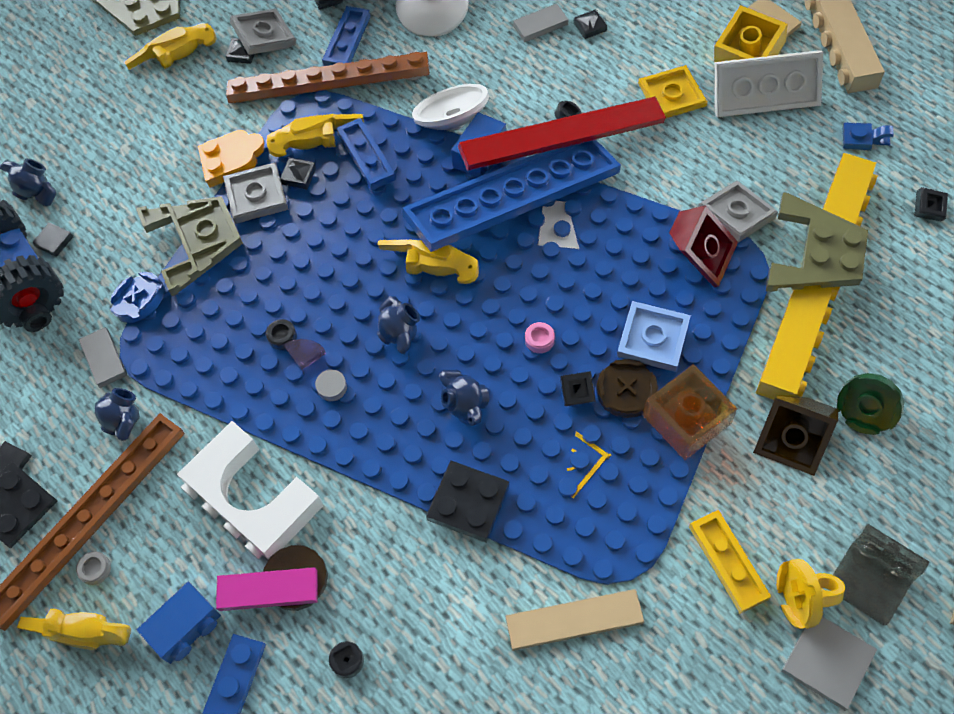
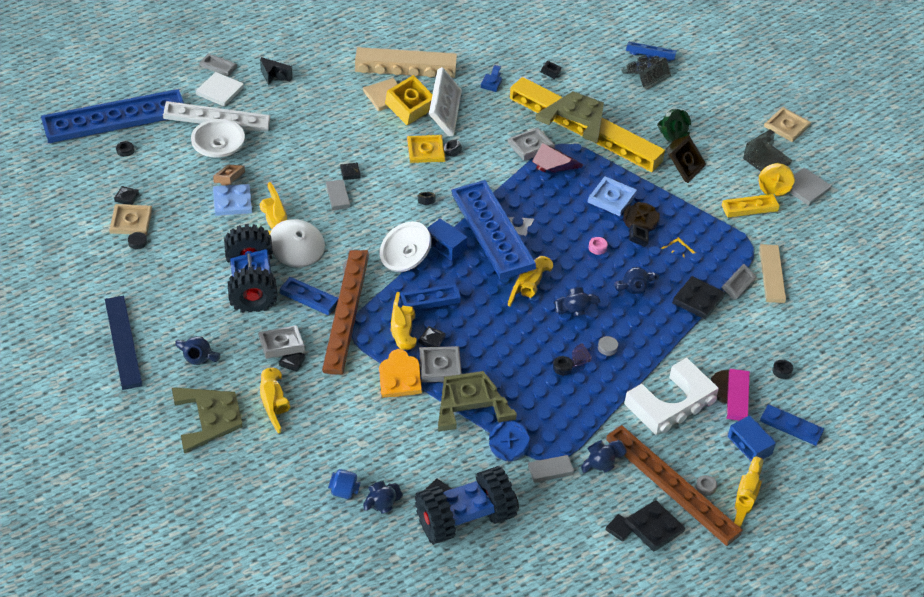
camera: 85 degrees left, 15 degrees down
red tile [458,96,666,171] -> none
clear orange brick [643,364,738,460] -> none
none -> blue head [328,469,361,500]
none -> black tile [444,140,462,156]
none -> light grey tile [721,264,757,300]

